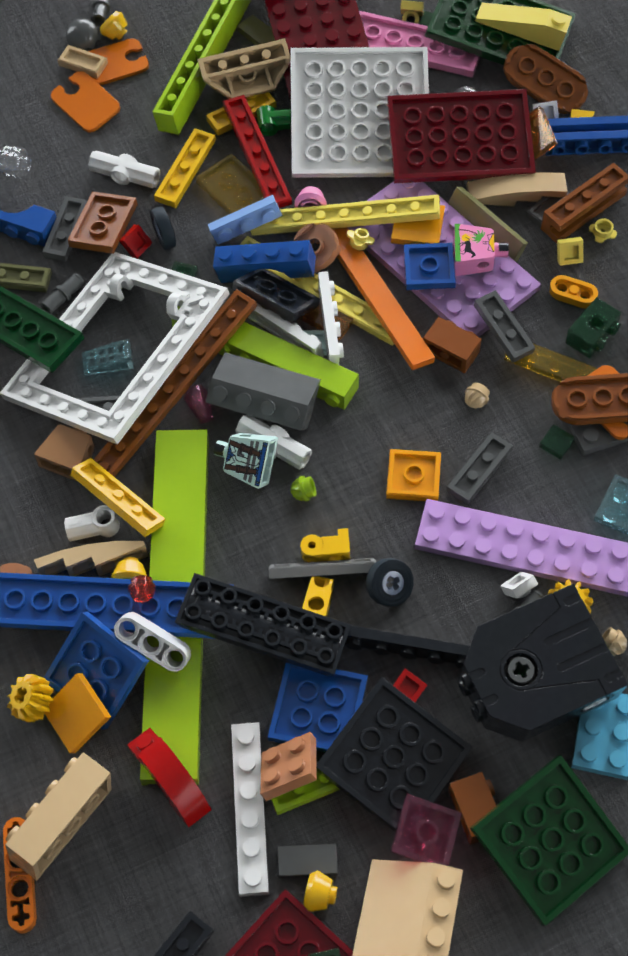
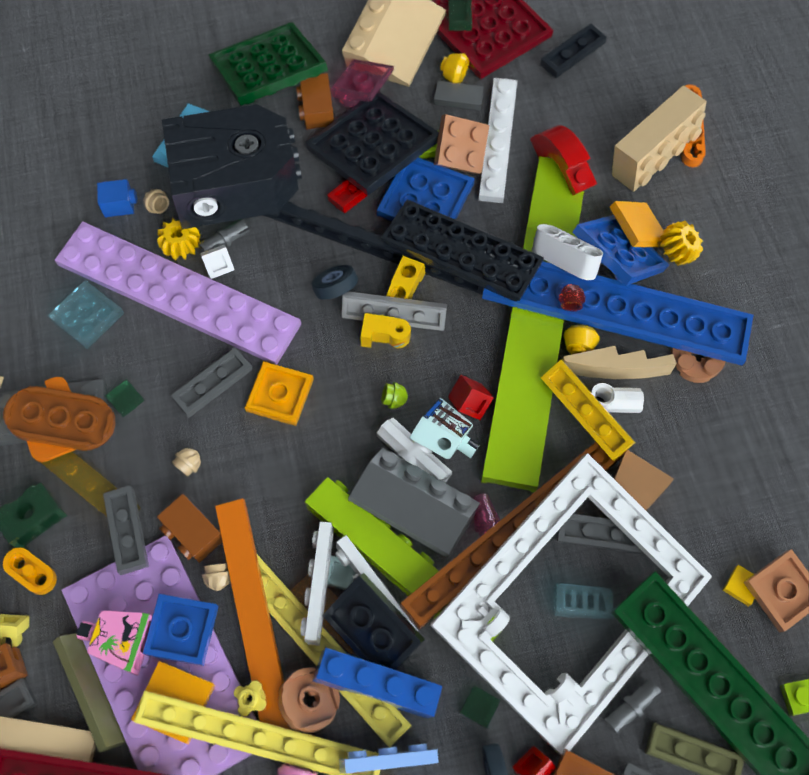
camera: 170 degrees left, 5 degrees up
none -> tan plate [202,563,230,591]
none -> red panel [448,375,494,420]

